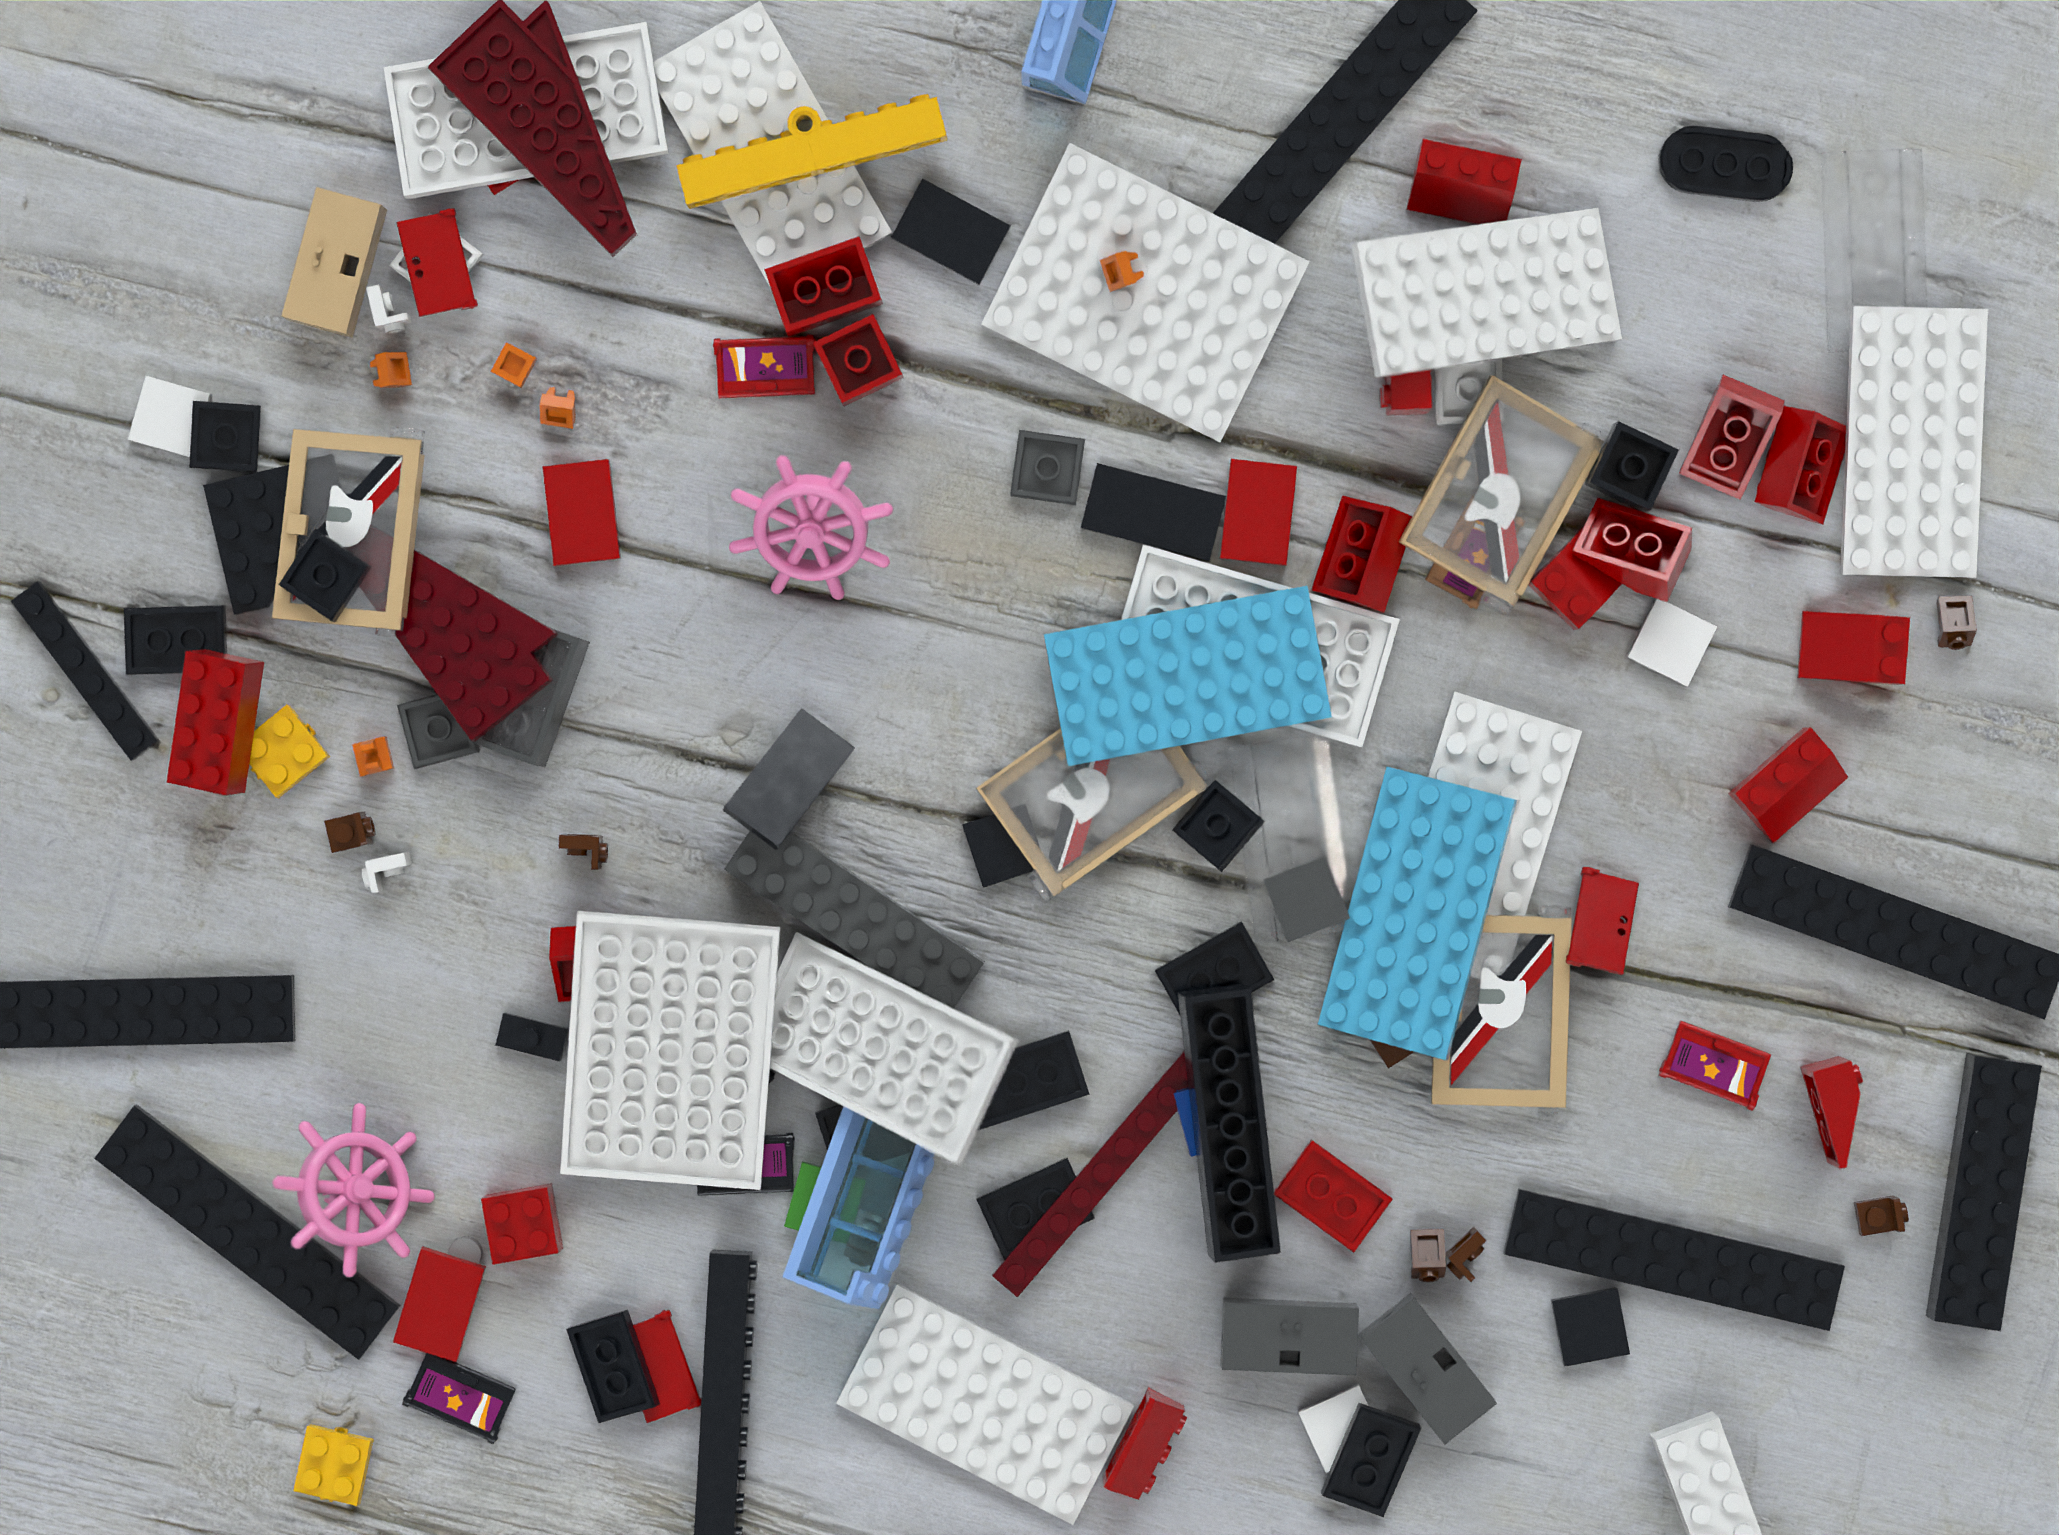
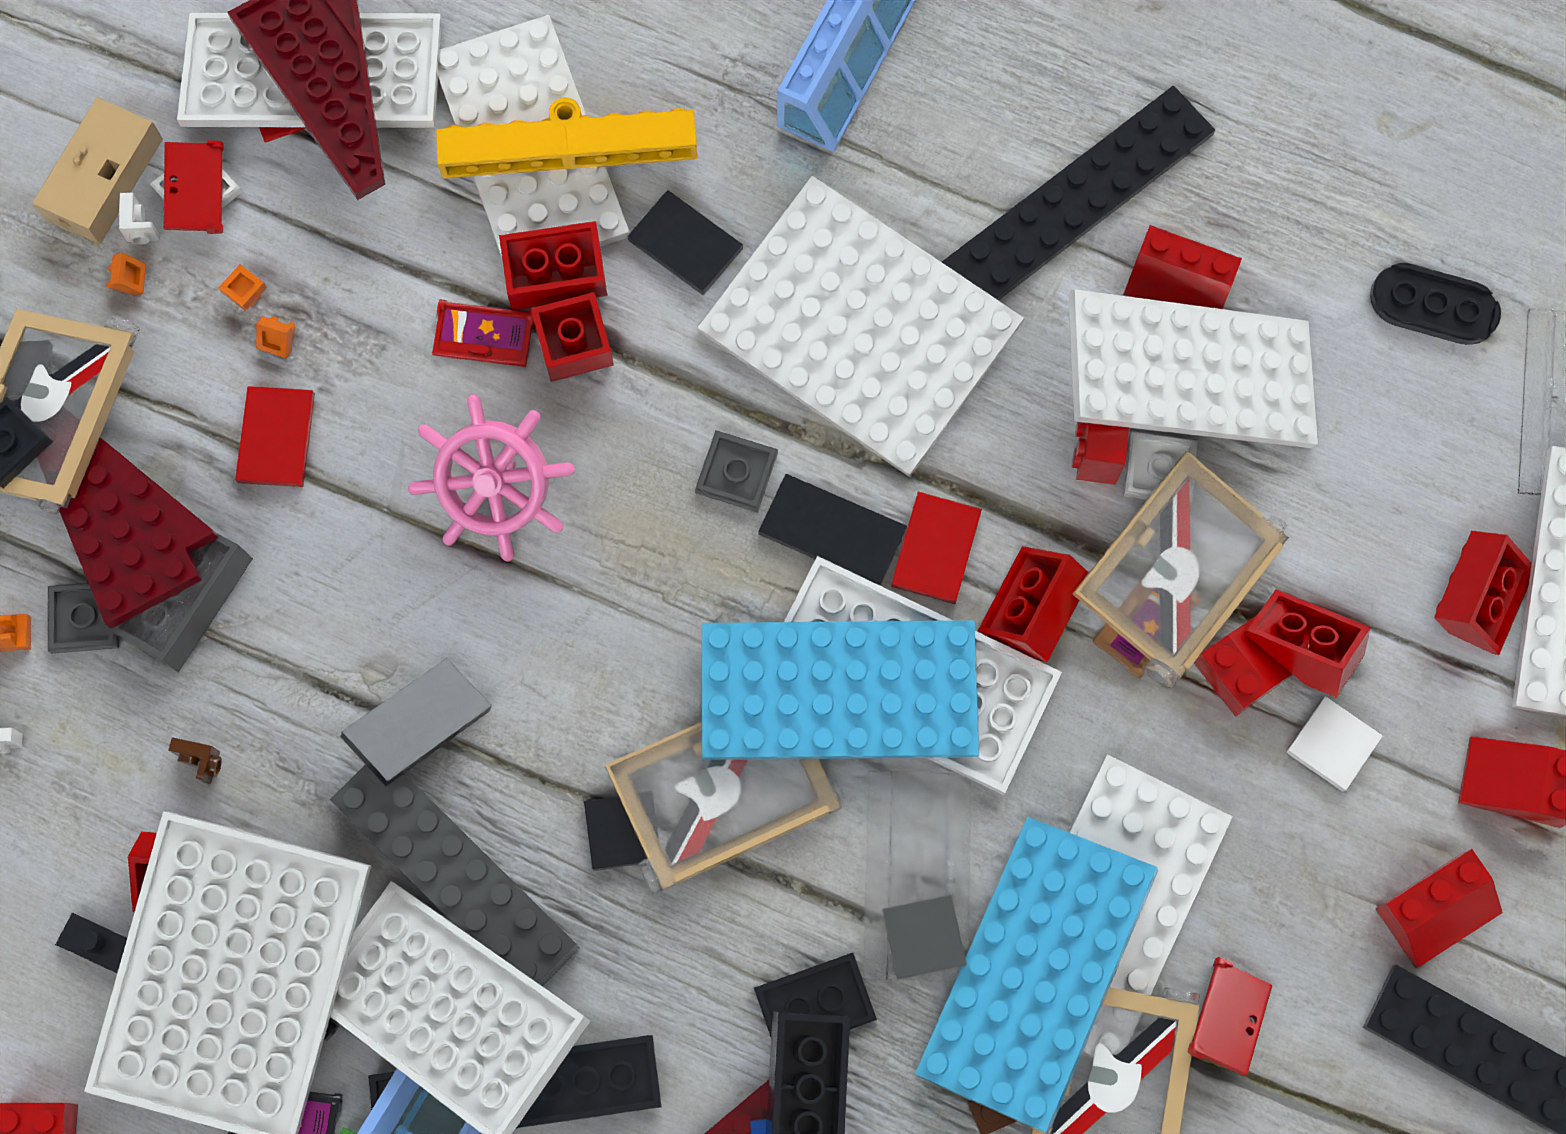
camera: 15 degrees right, 15 degrees down
orange tile [1100,251,1144,292] -> none
black tile [1172,780,1265,872] -> none
black brick [1585,421,1679,513] -> none
red slope [1679,374,1785,500] -> none

